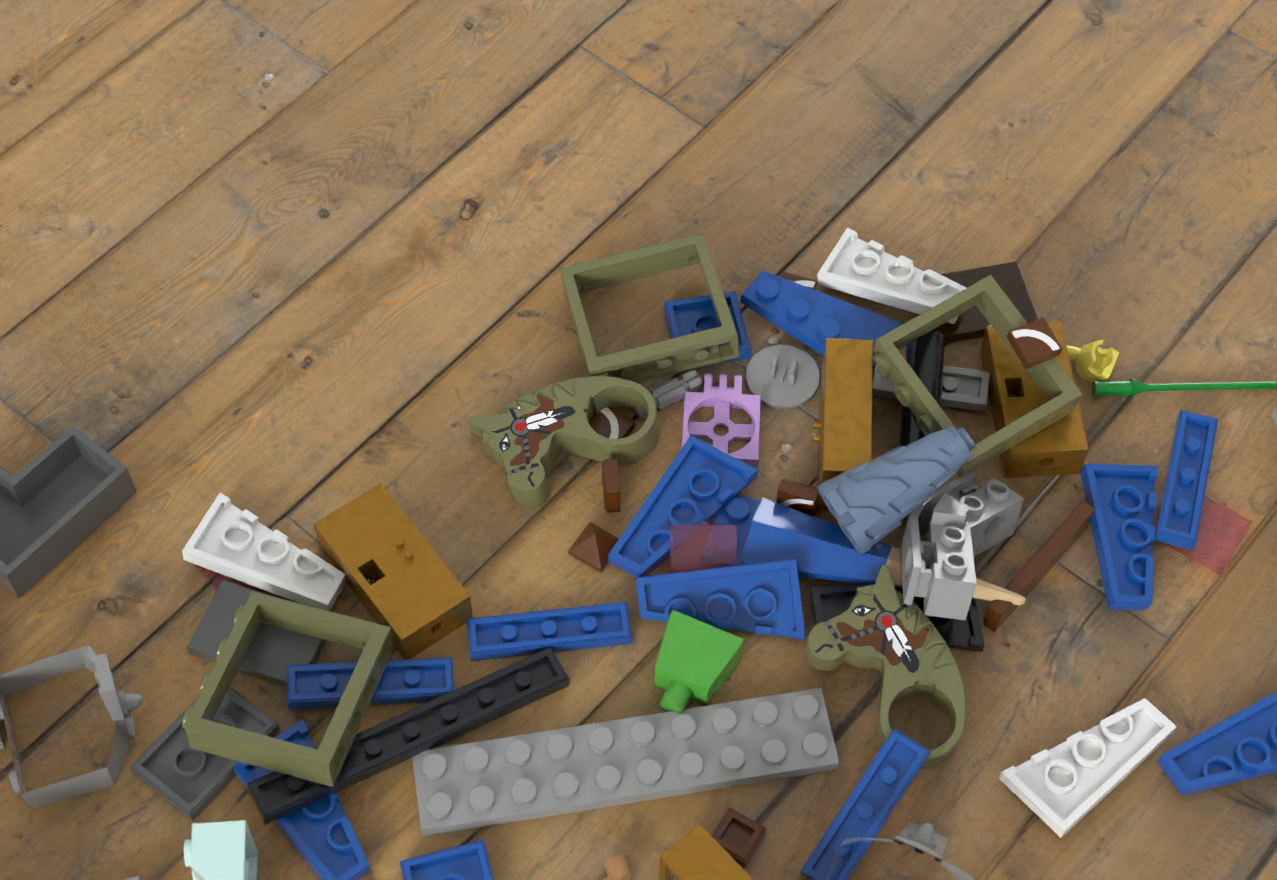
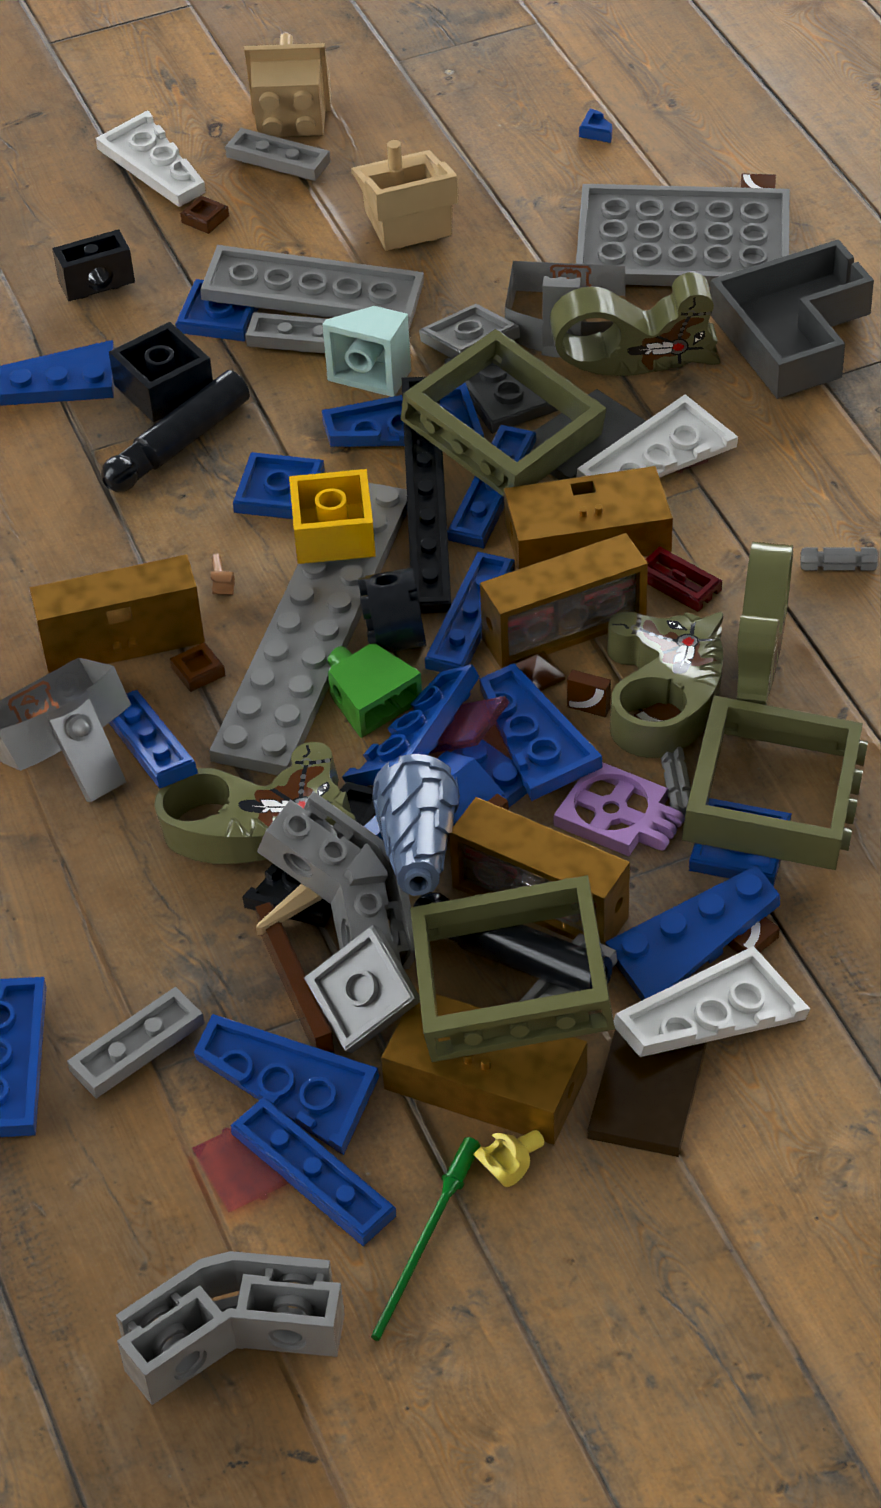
camera: 120 degrees right, 10 degrees down
light grey piece [745,344,820,410] -> none
white wing [999,698,1177,838] -> none
reddish brown tile [1007,317,1062,369] -> none
none -> light grey plate [67,986,204,1099]
none -> yellow brick [289,469,376,564]
none -> light grey tile [304,925,420,1053]
none -> black brick [358,567,427,653]
none -> light grey tile [419,304,520,359]
none -> pearl gold brick [480,533,648,669]
none -> olive animal [550,272,720,376]
none -> dark red tile [645,546,722,612]
none -> olive animal [736,541,793,705]
none -> light grey axle [800,547,878,571]

